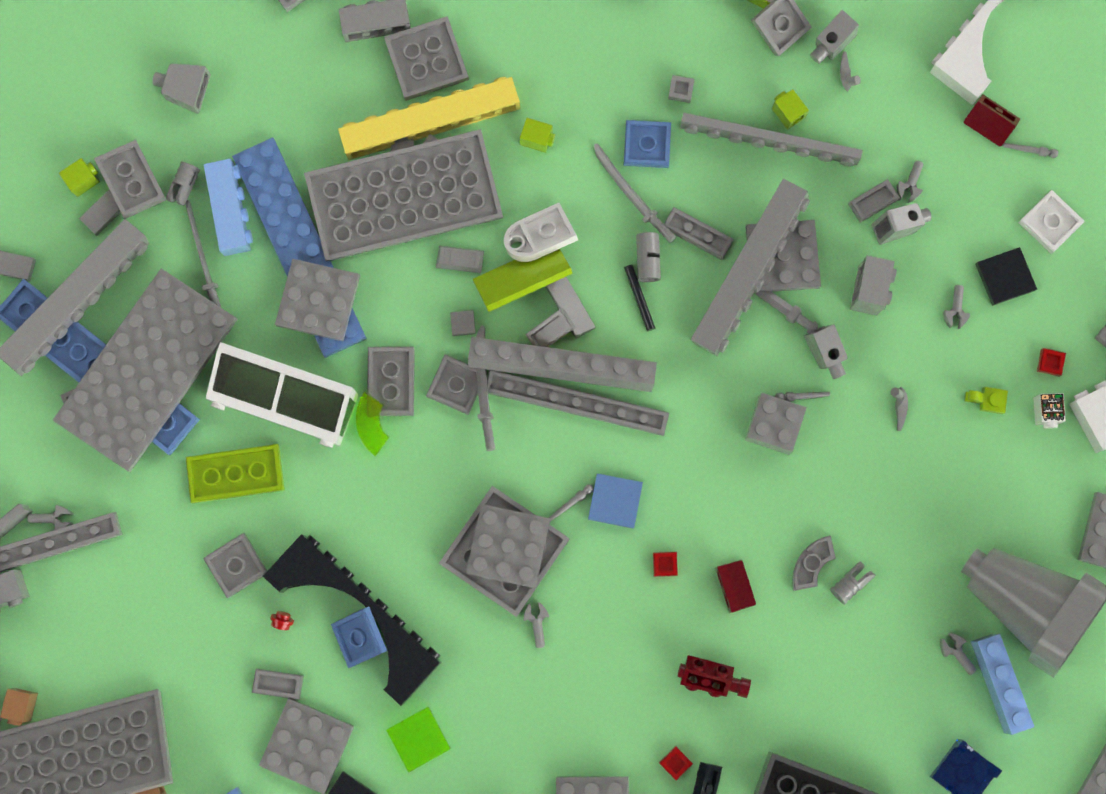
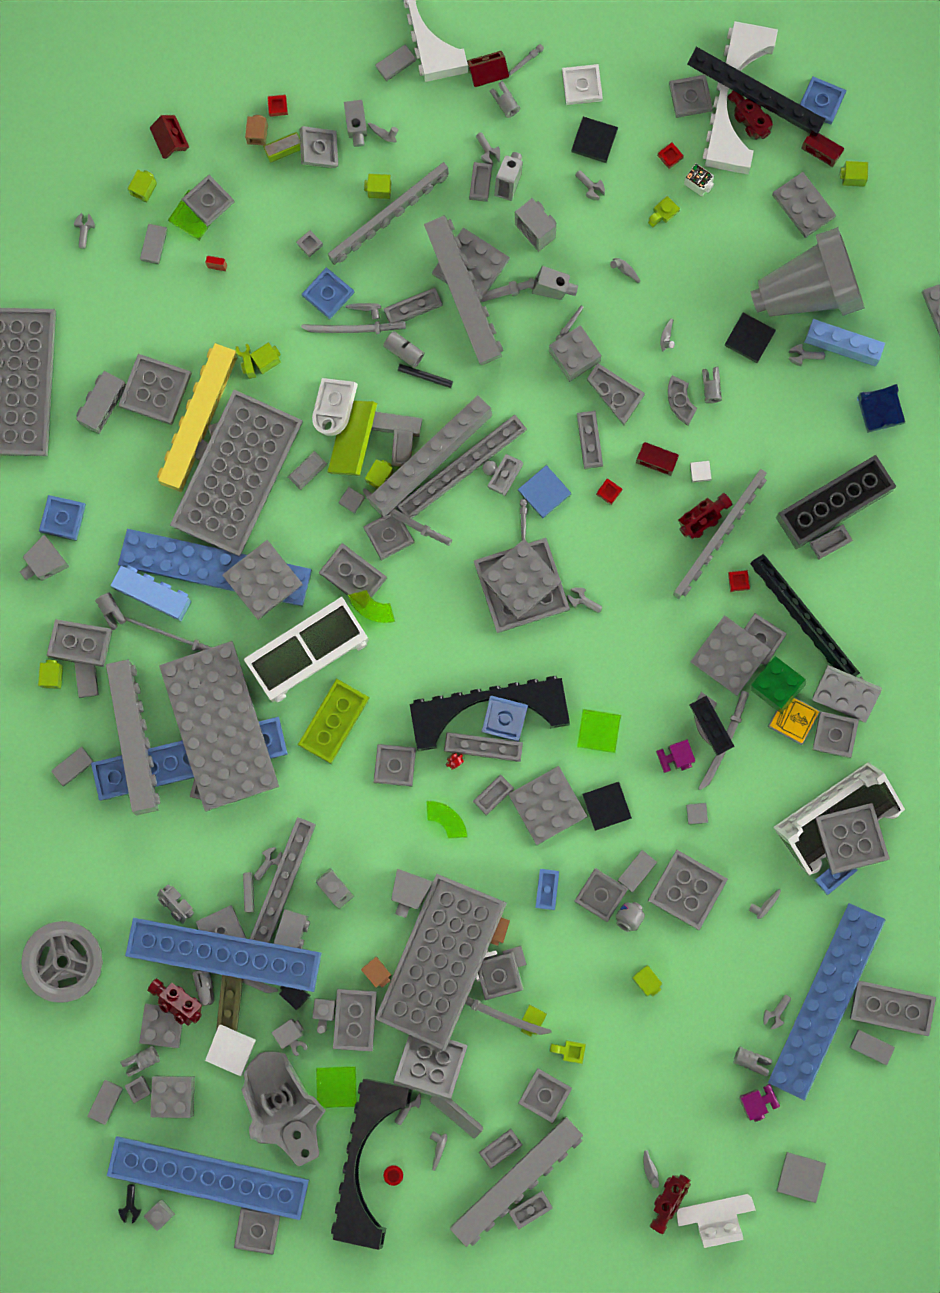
camera: 50 degrees left, 0 degrees up
none -> medium blue tile [39,495,86,541]
none -> red tile [205,256,227,271]
none -> lime plate [236,344,256,379]
none -> light grey torso [316,868,354,909]
none -> light grey bar [346,303,381,320]
none -> lime brick [365,459,394,489]
none -> light grey tile [375,45,416,81]
none -> light grey torso [391,869,433,918]
none -> clear neon green tile [427,801,468,839]
none -> light grey tile [444,732,523,762]
none -> light grey plate [483,454,523,496]
none -> light grey hinge [490,81,520,118]
none -> light grey tile [577,411,603,469]
none -> light grey wing [587,363,645,425]
none -> light grey bar [660,319,675,352]
none -> light grey plate [673,469,767,599]
none -> white tile [690,461,712,483]
none -> black tile [724,312,776,363]

